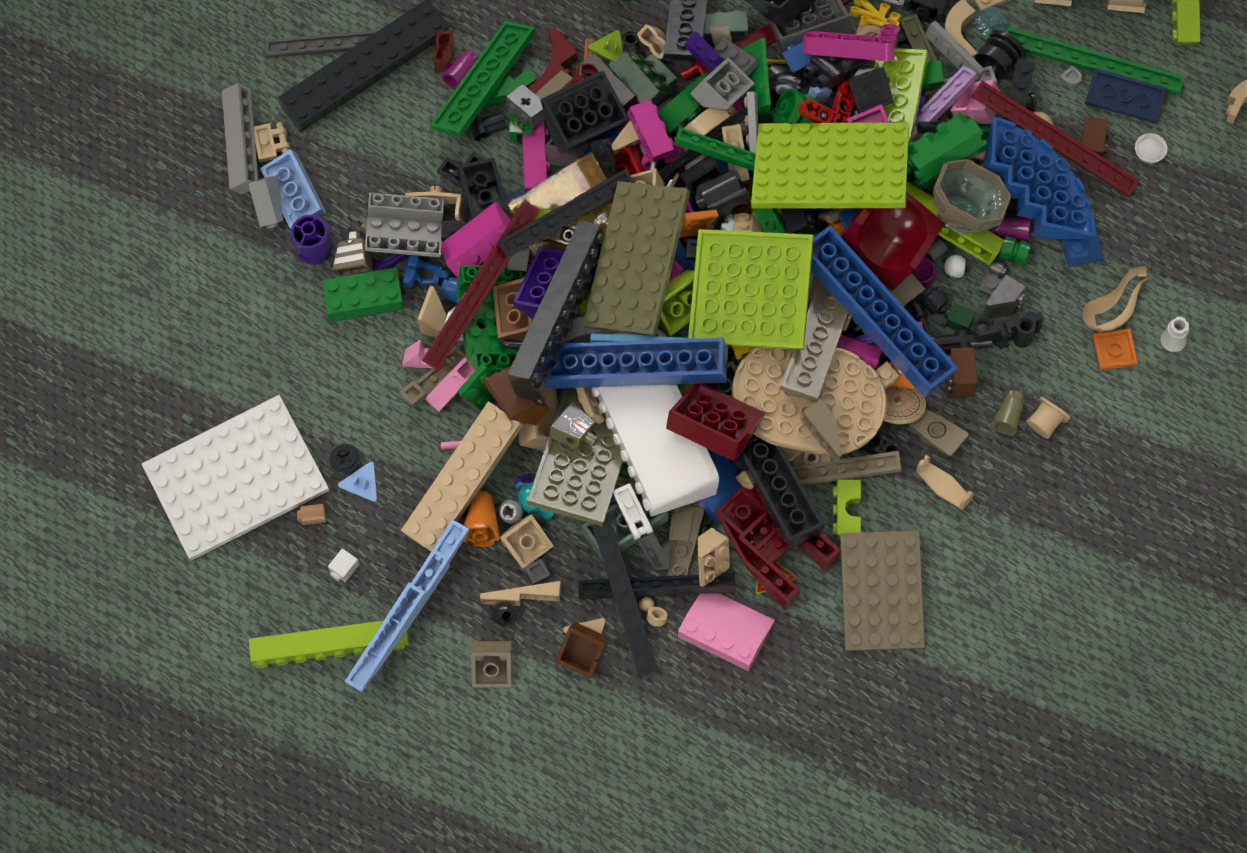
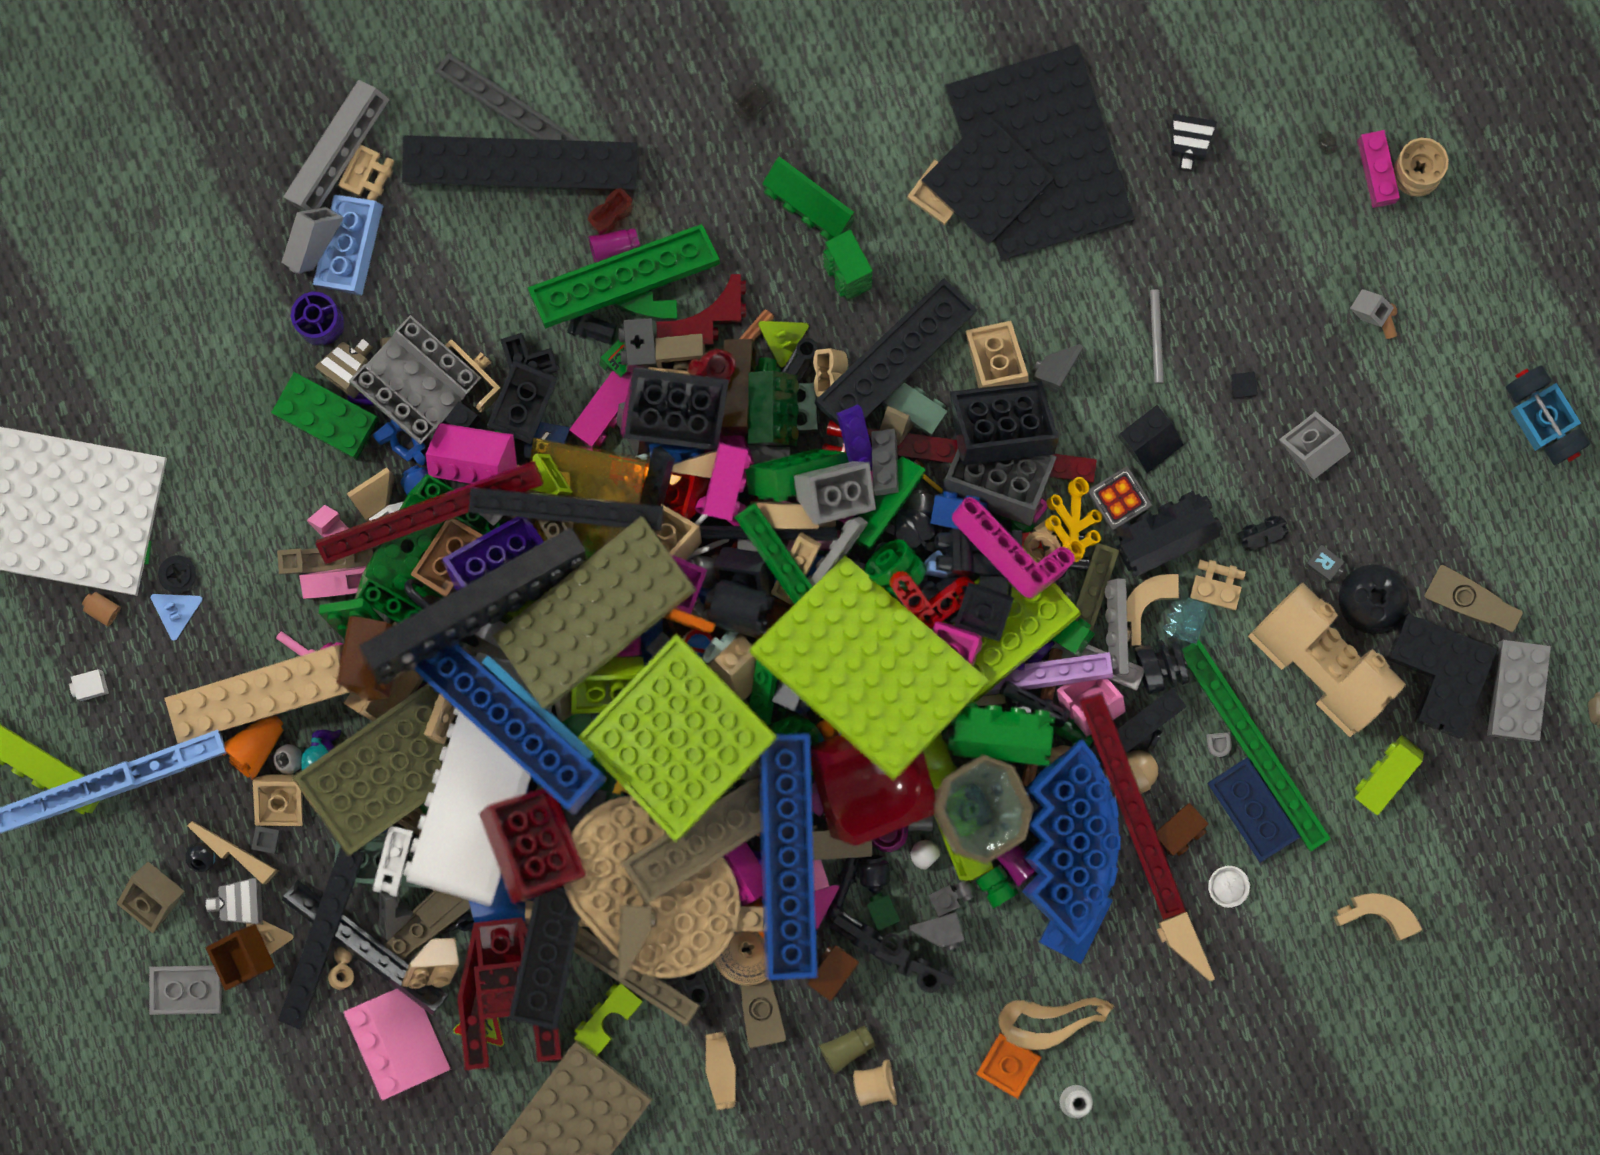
camera: 40 degrees right, 15 degrees up
torso [549,403,599,449] -> none
none -> light grey tile [149,965,222,1015]
none -> torso [206,878,263,925]
none -> tan slope [1156,912,1215,981]

